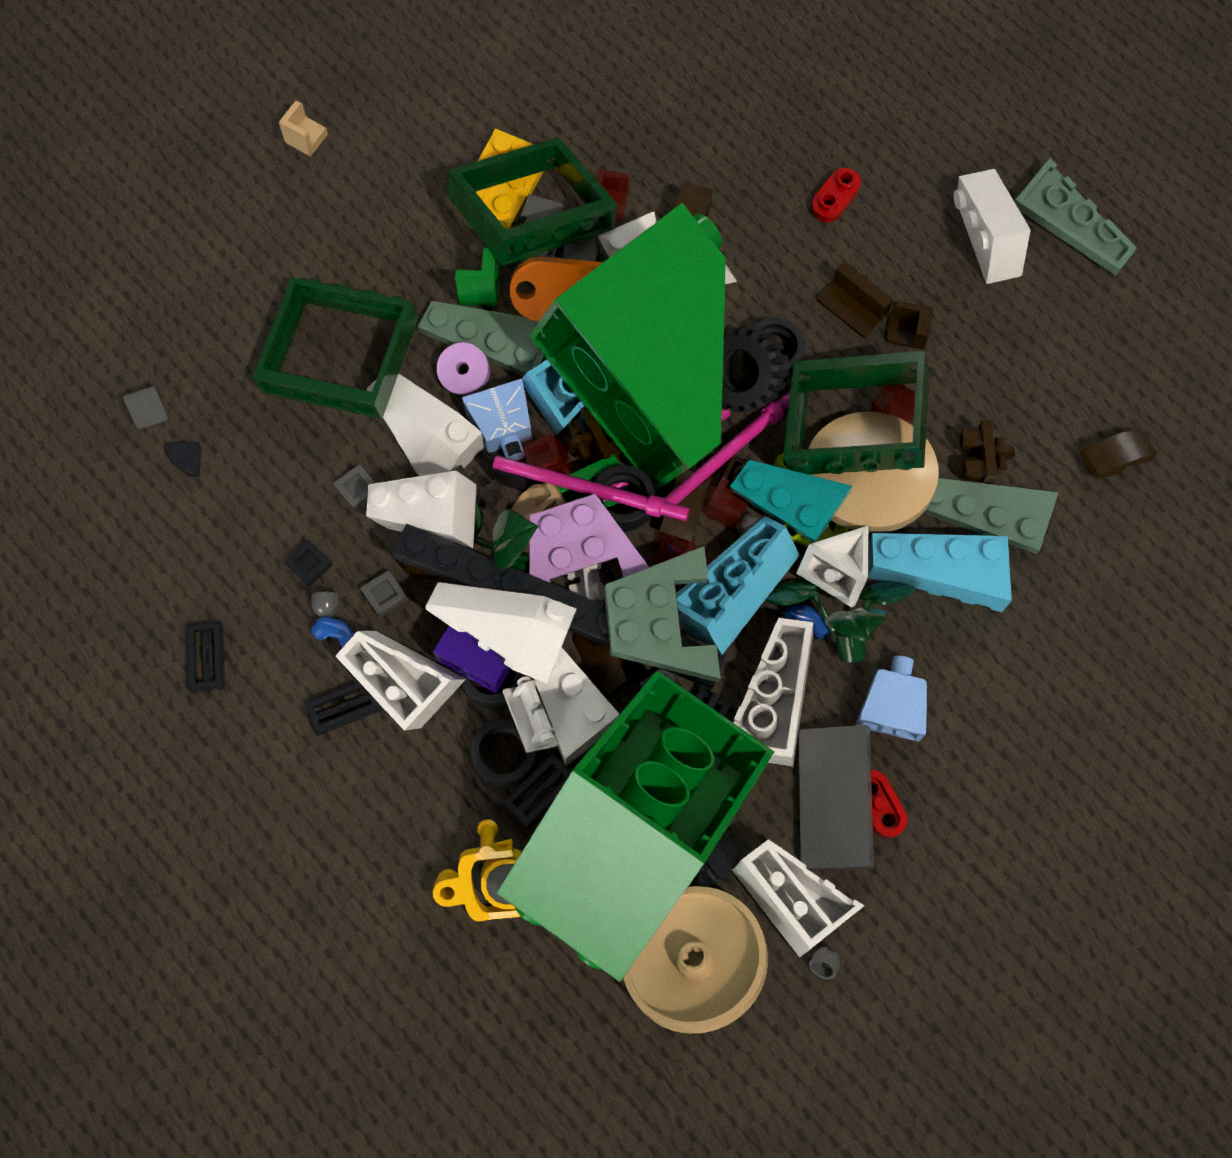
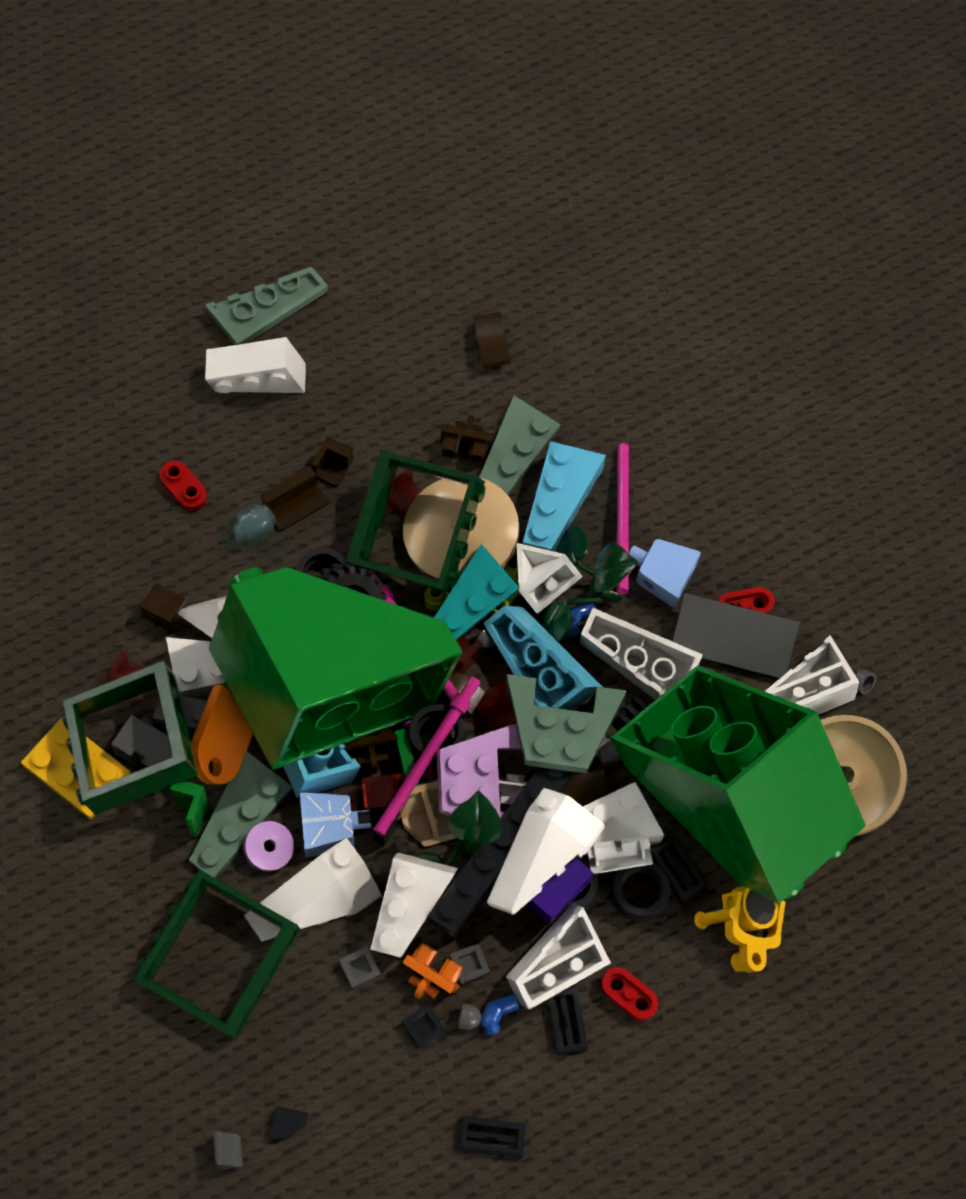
camera: 80 degrees left, 5 degrees down
none -> clear light blue head [231,503,276,546]
none -> orange hips [403,943,463,1000]
none -> red plate [601,967,658,1021]
none -> dark pink bar [617,443,632,595]

